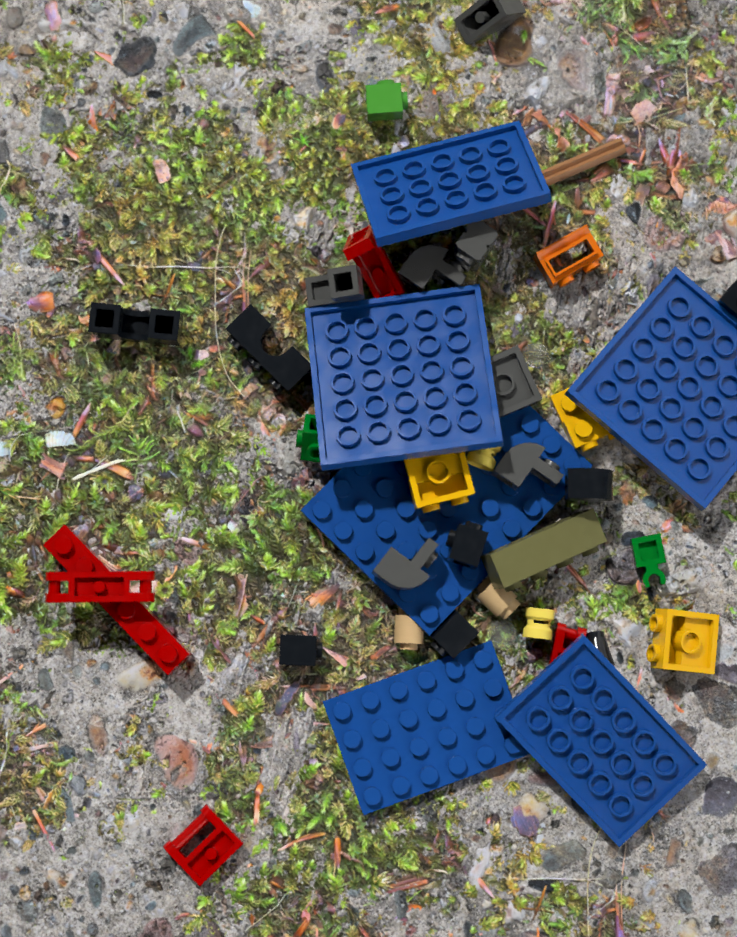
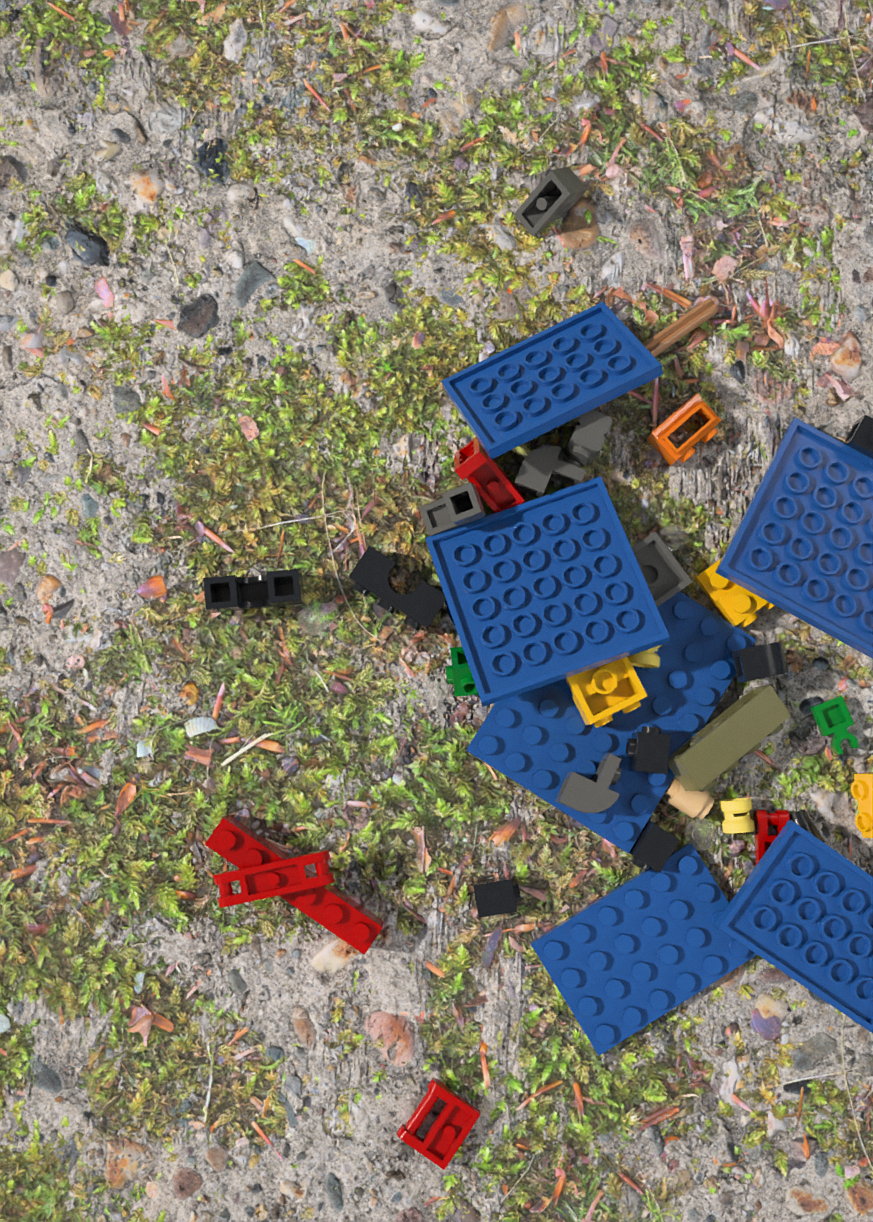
camera: 10 degrees left, 0 degrees up
bright green brick [365,80,408,122] -> none
tan brick [394,608,424,650] -> none
dark grey brick [491,443,564,491] -> none
none -> clear plate [298,605,329,636]

